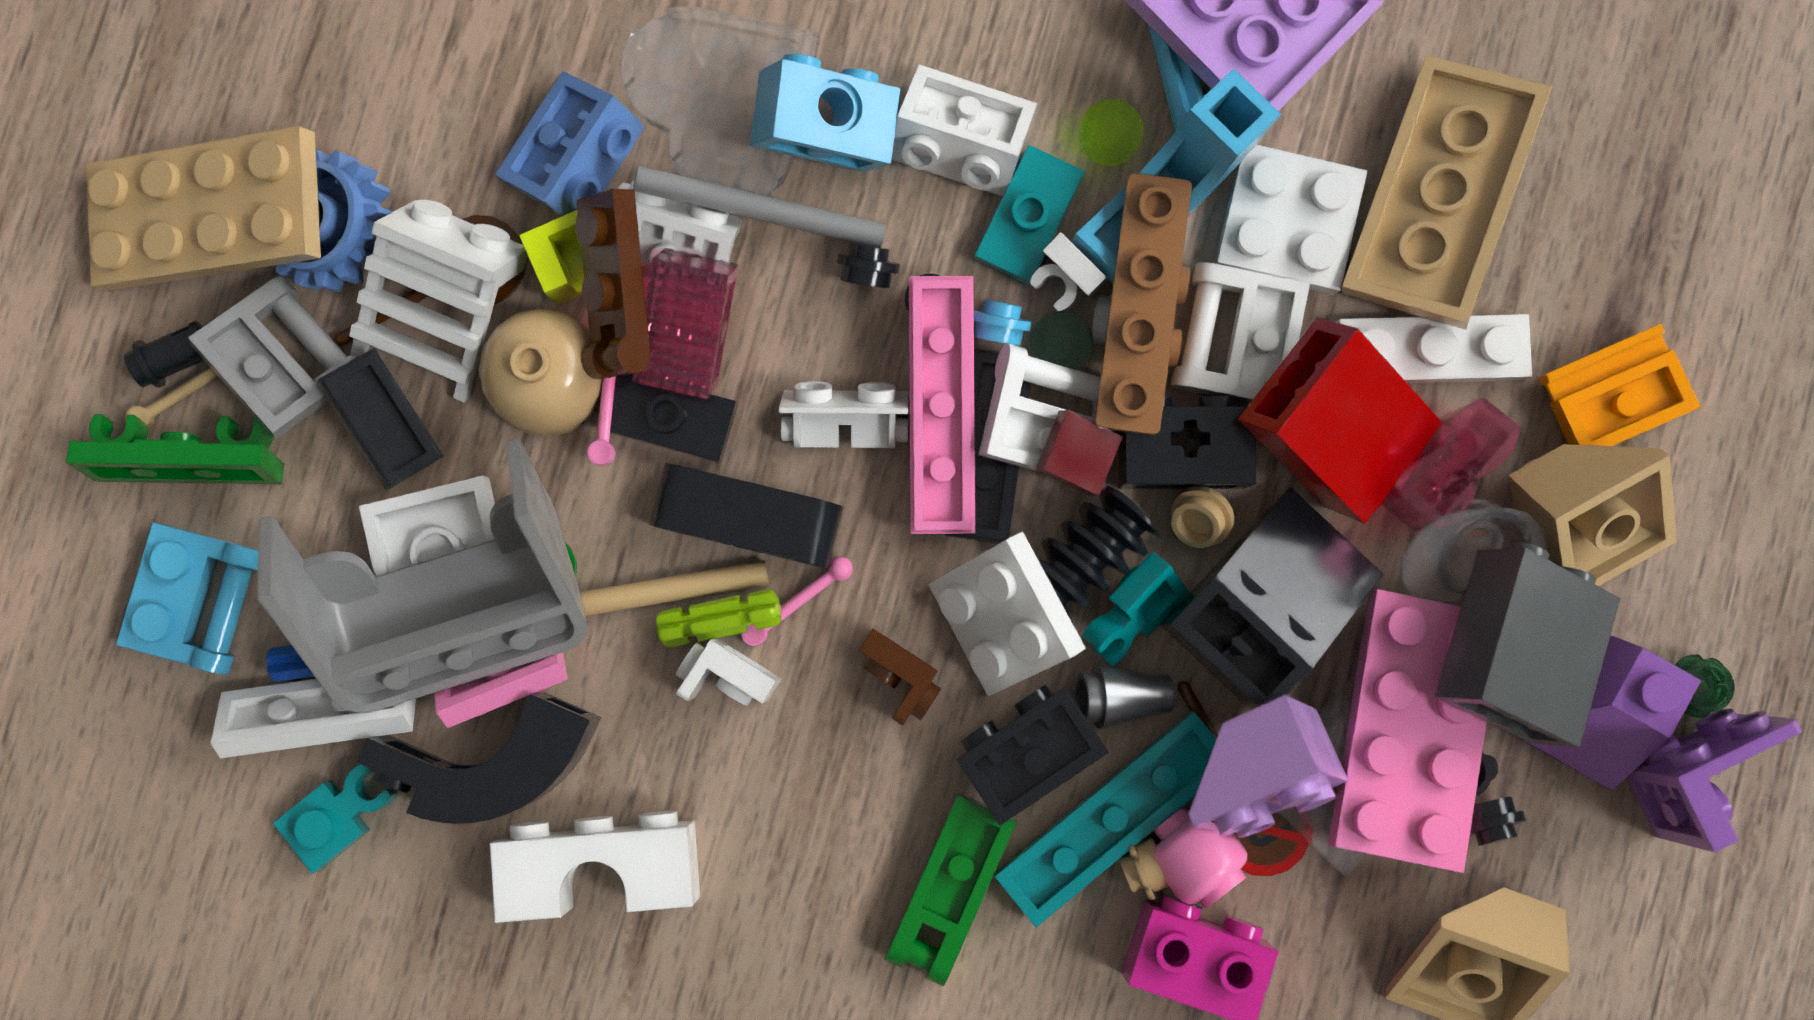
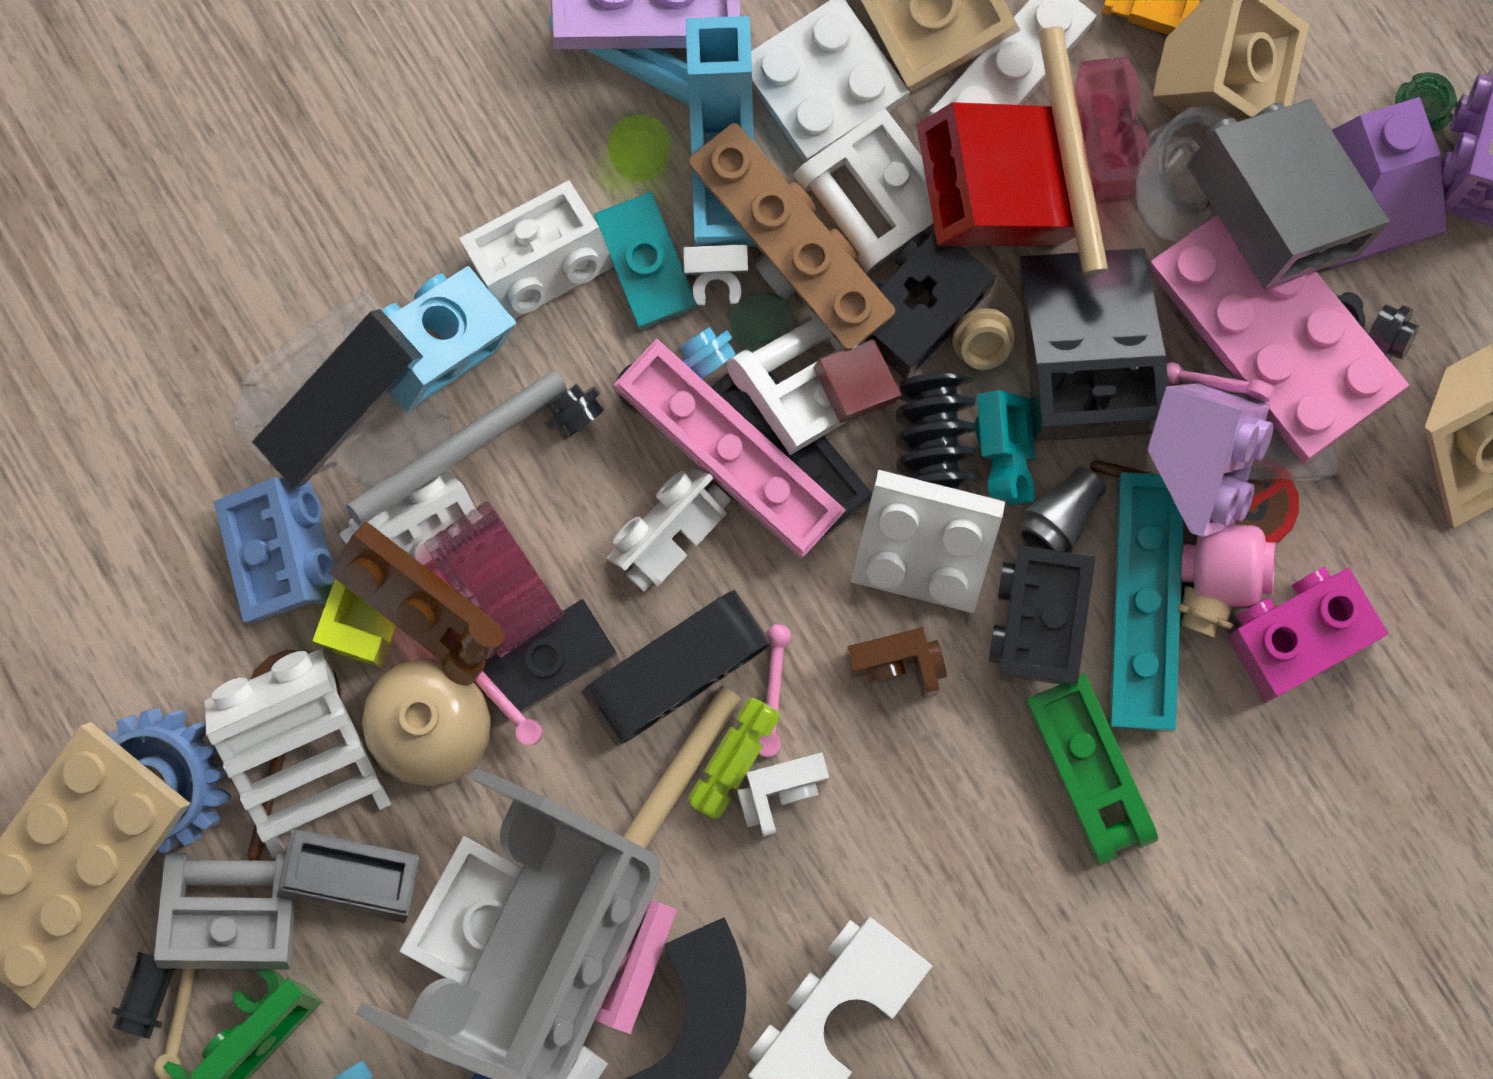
camera: 50 degrees left, 5 degrees down
none -> black tile [252,309,424,489]
none -> tan bar [1038,26,1108,276]
none -> bright pink hinge [1167,362,1275,402]

